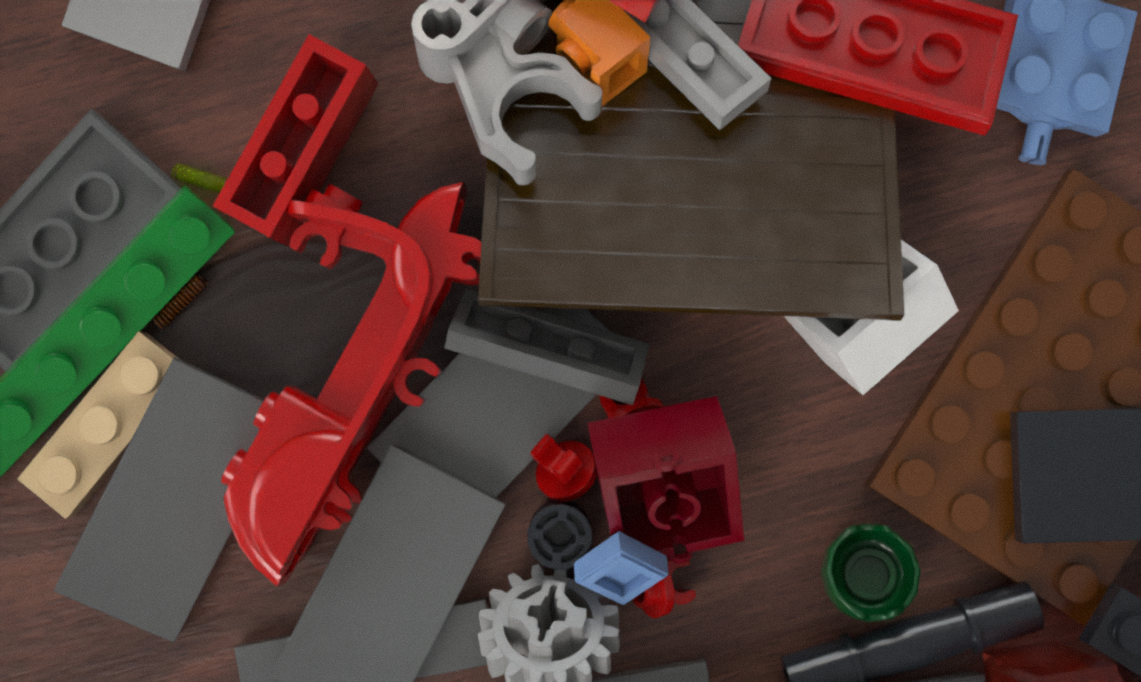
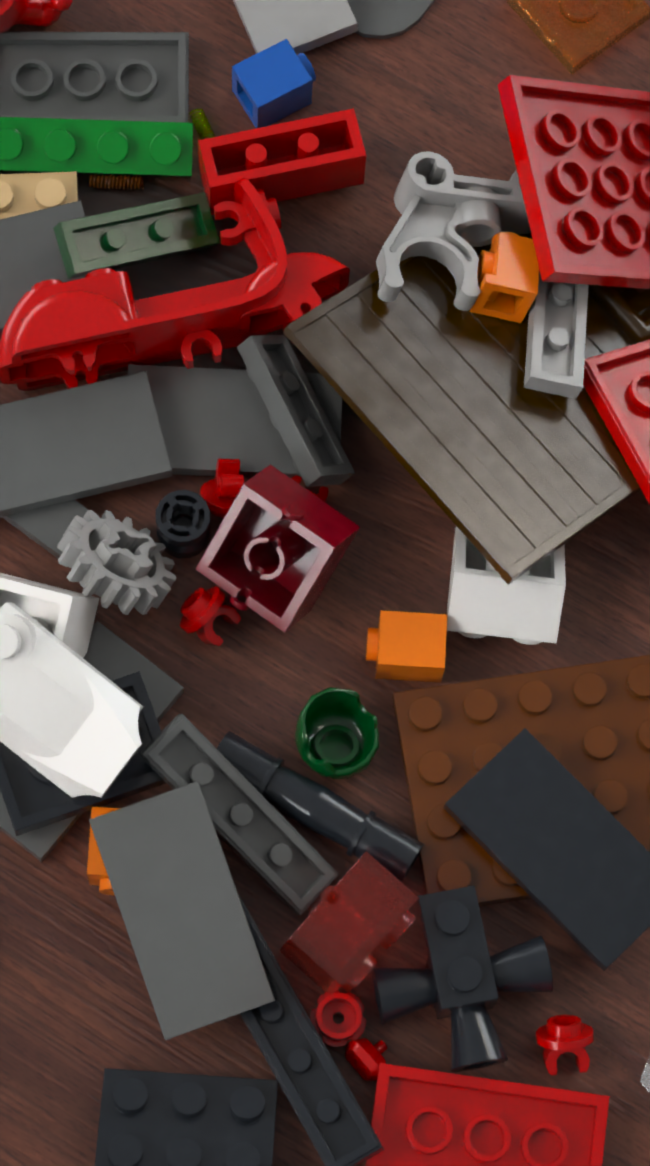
camera: 40 degrees right, 15 degrees down
medium blue tile [574,531,669,605] -> none
none -> plate [53,192,220,279]
none -> blue brick [232,39,316,128]
none -> orange brick [366,610,447,683]

